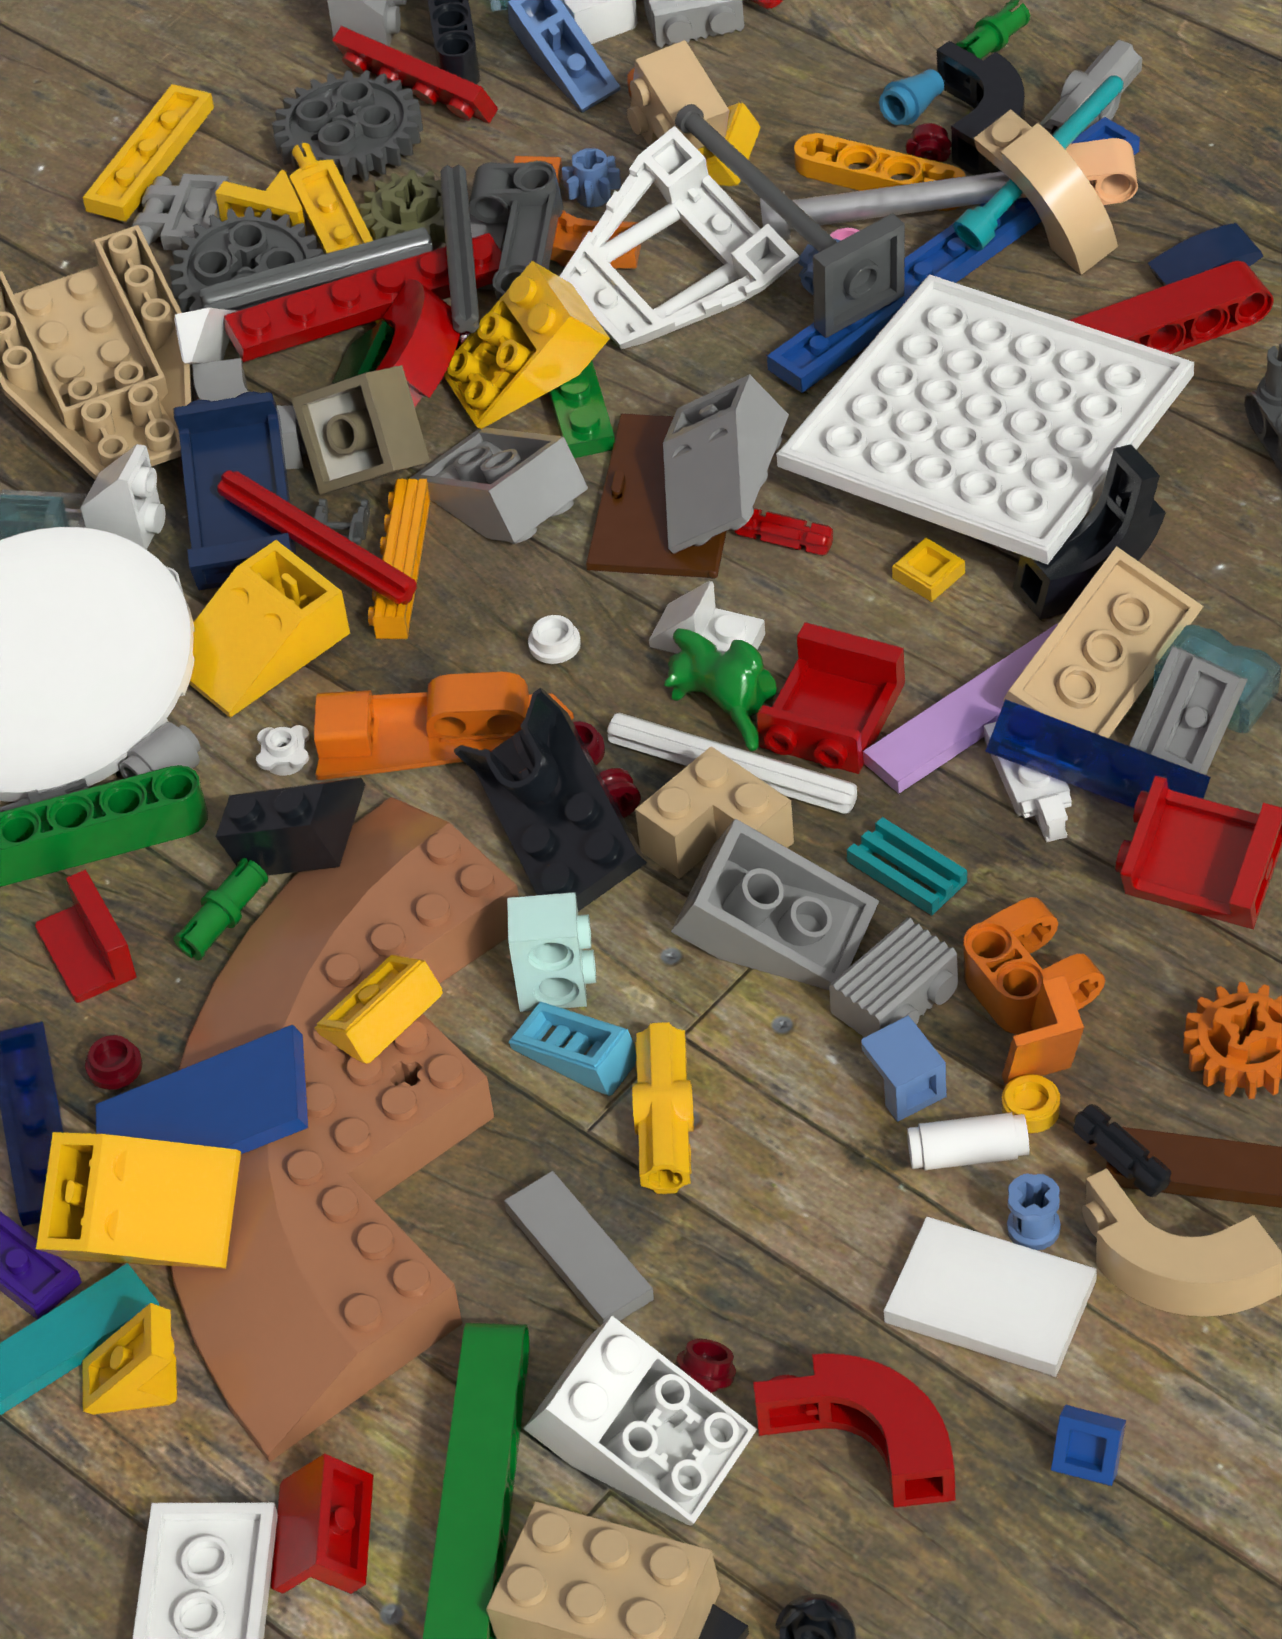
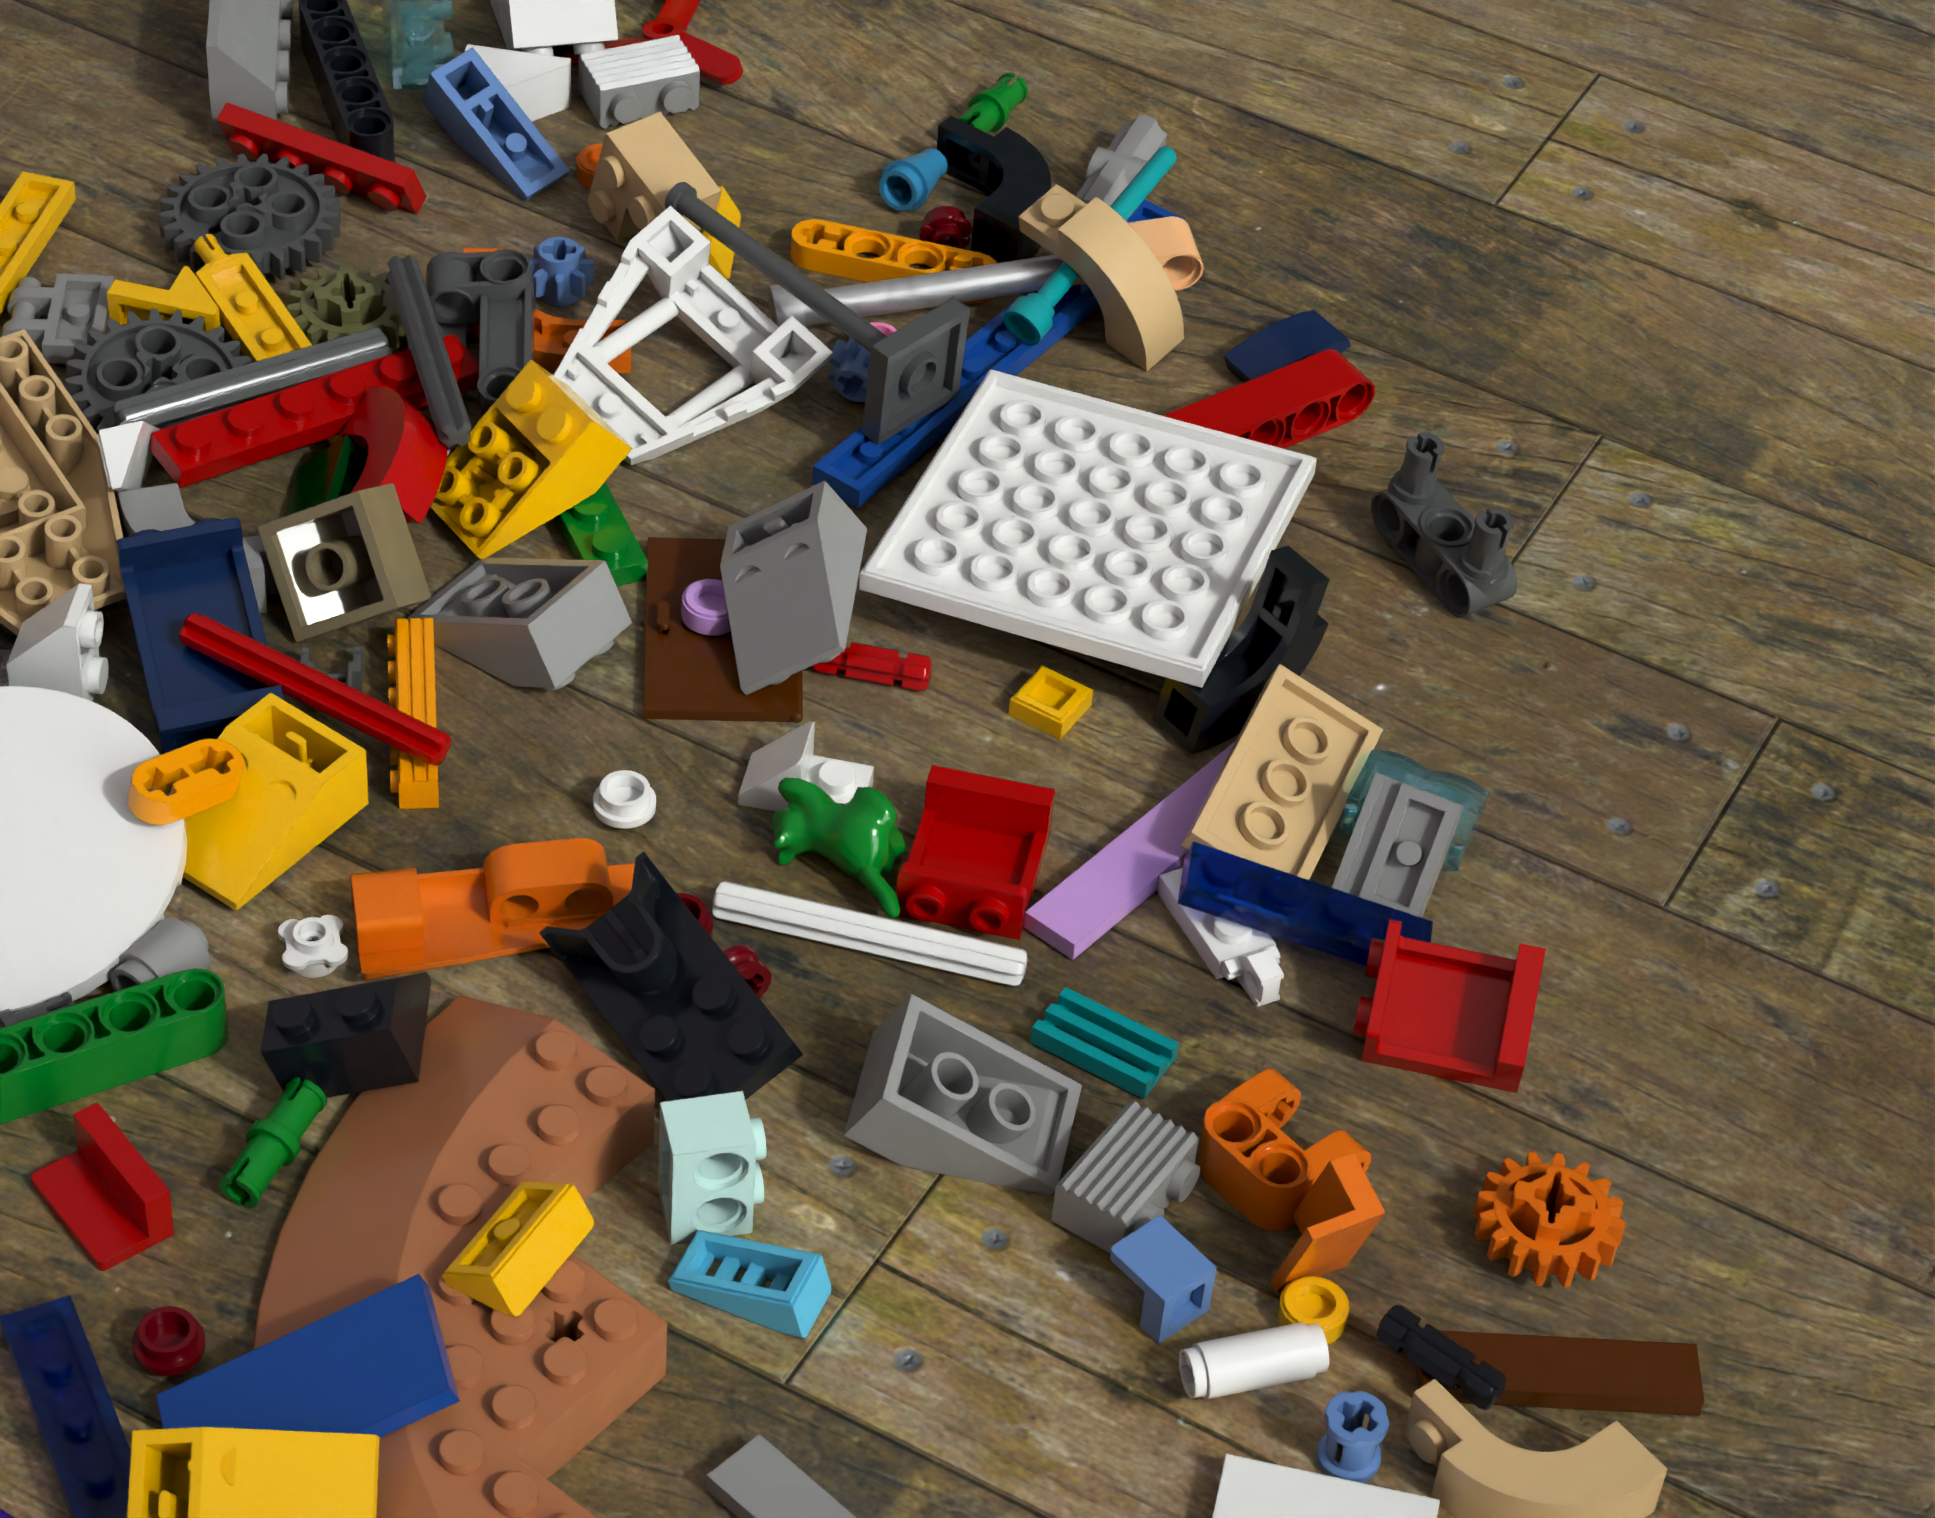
camera: 20 degrees left, 5 degrees down
yellow piece [632,1022,694,1194] -> none
tan brick [635,746,794,879] -> none
none -> light orange beam [127,738,244,825]
none -> lavender tile [681,579,731,636]

